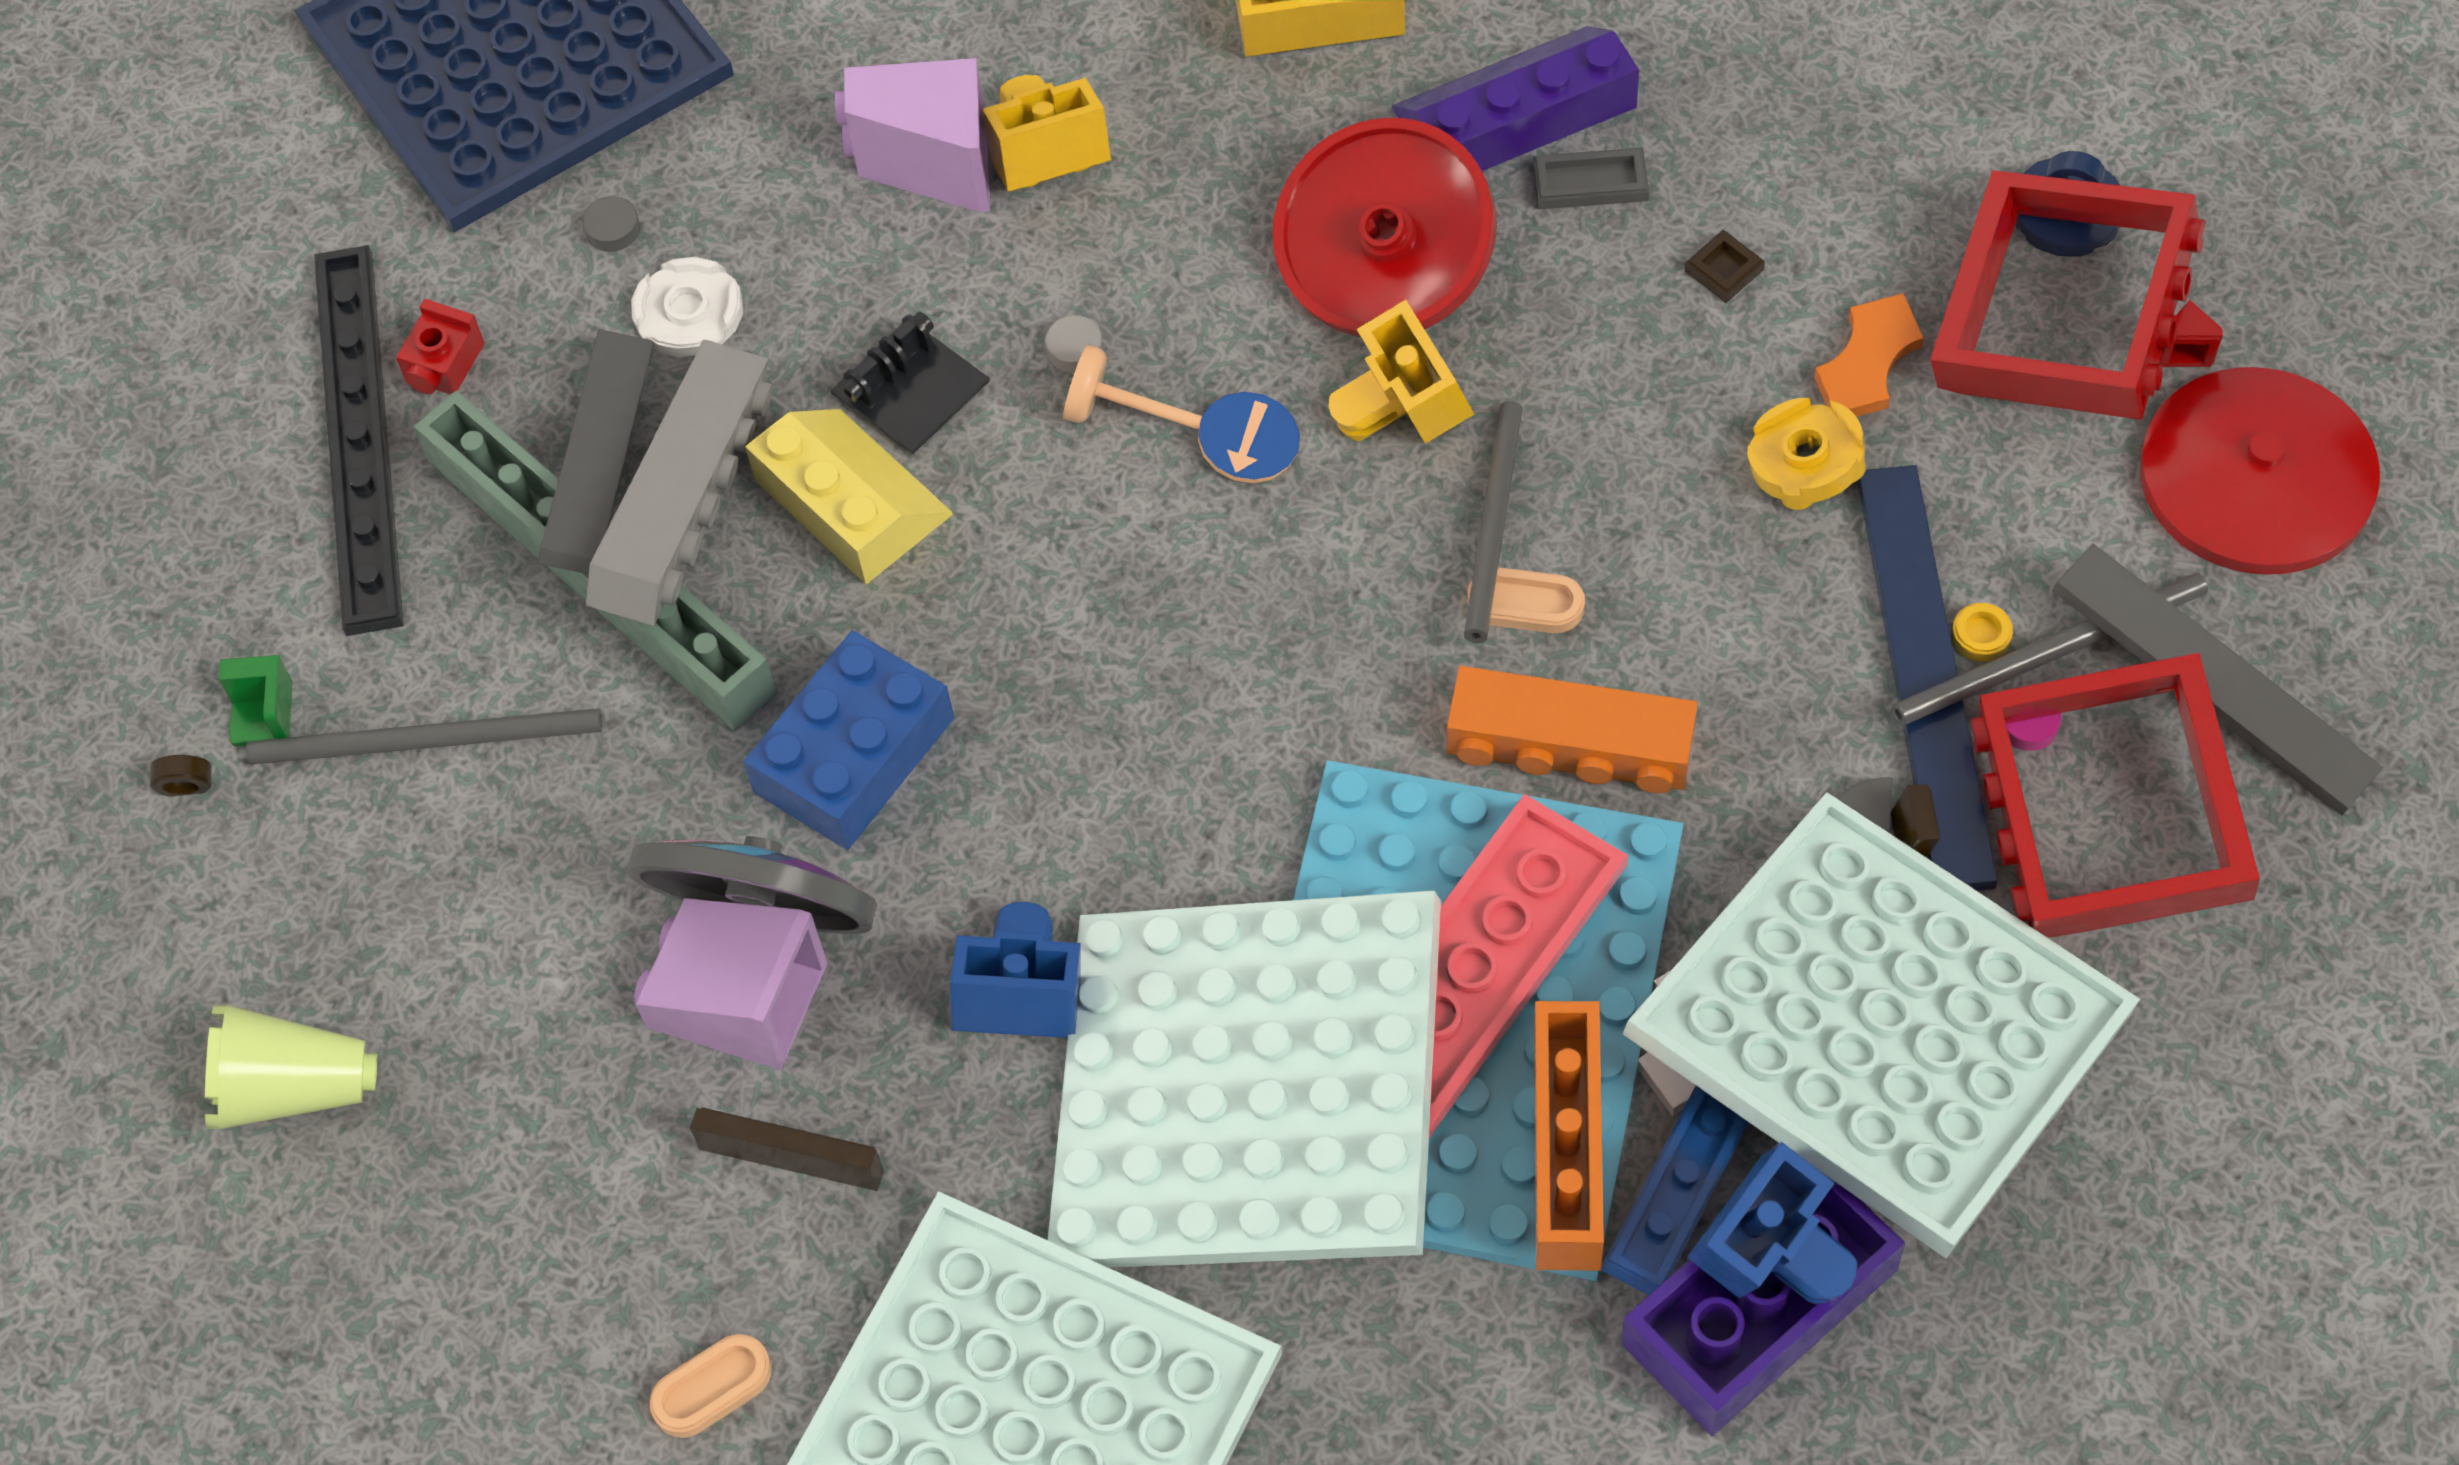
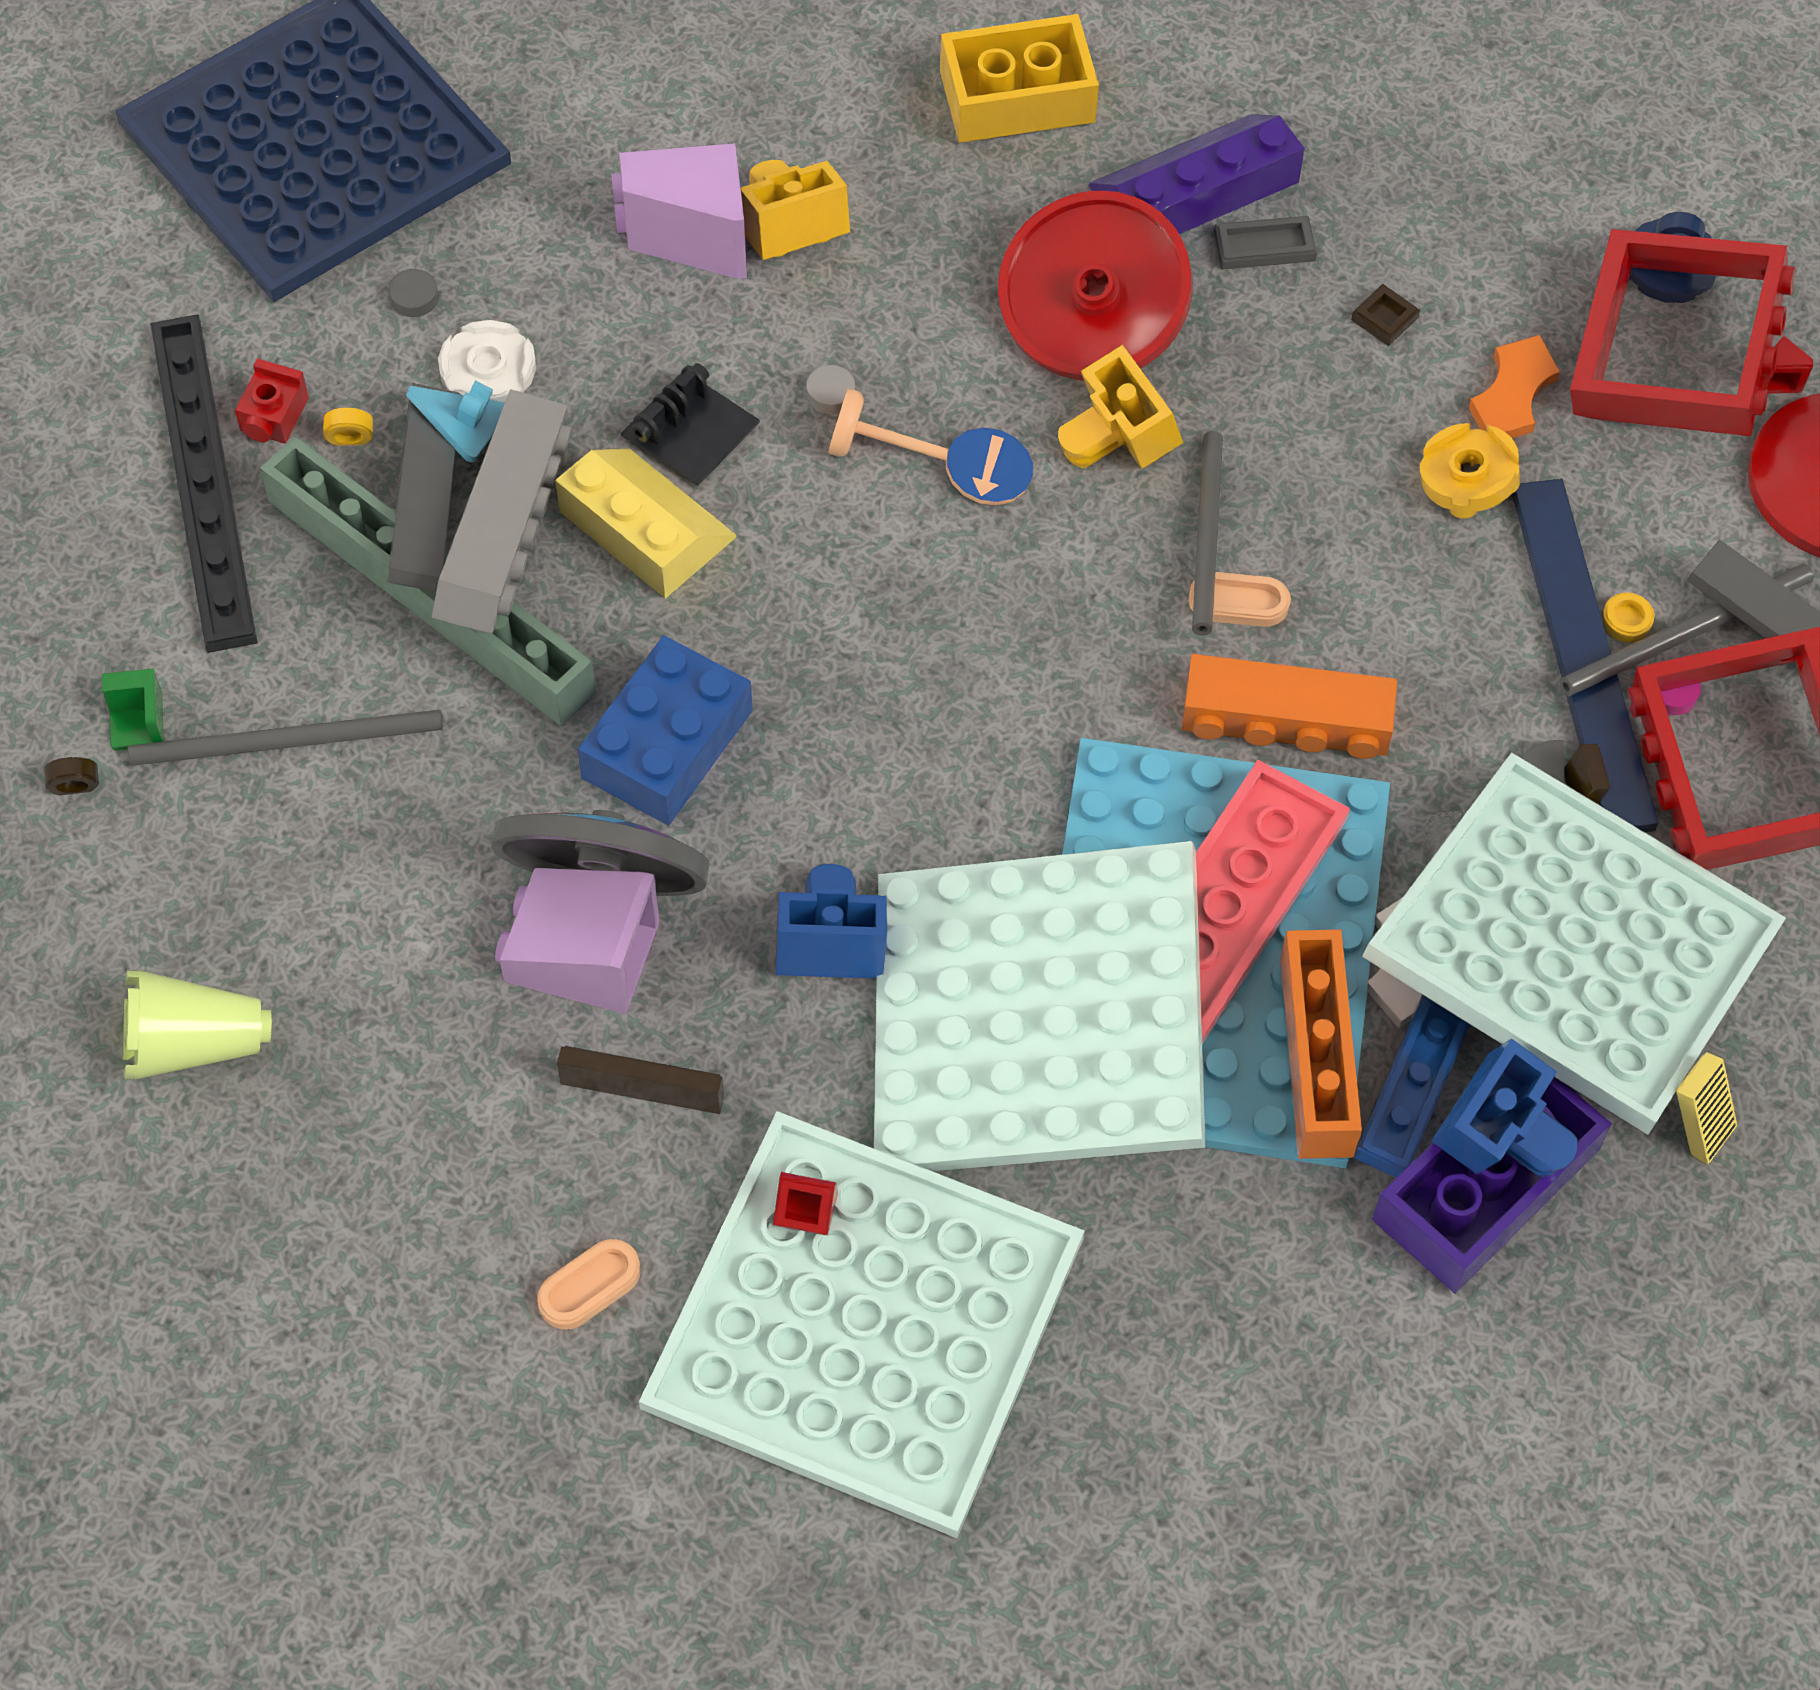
camera: 10 degrees left, 0 degrees up
none -> yellow tile [323,408,373,446]
none -> medium azure piece [406,380,505,462]
none -> red slope [773,1172,838,1236]
none -> light yellow tile [1676,1052,1737,1164]

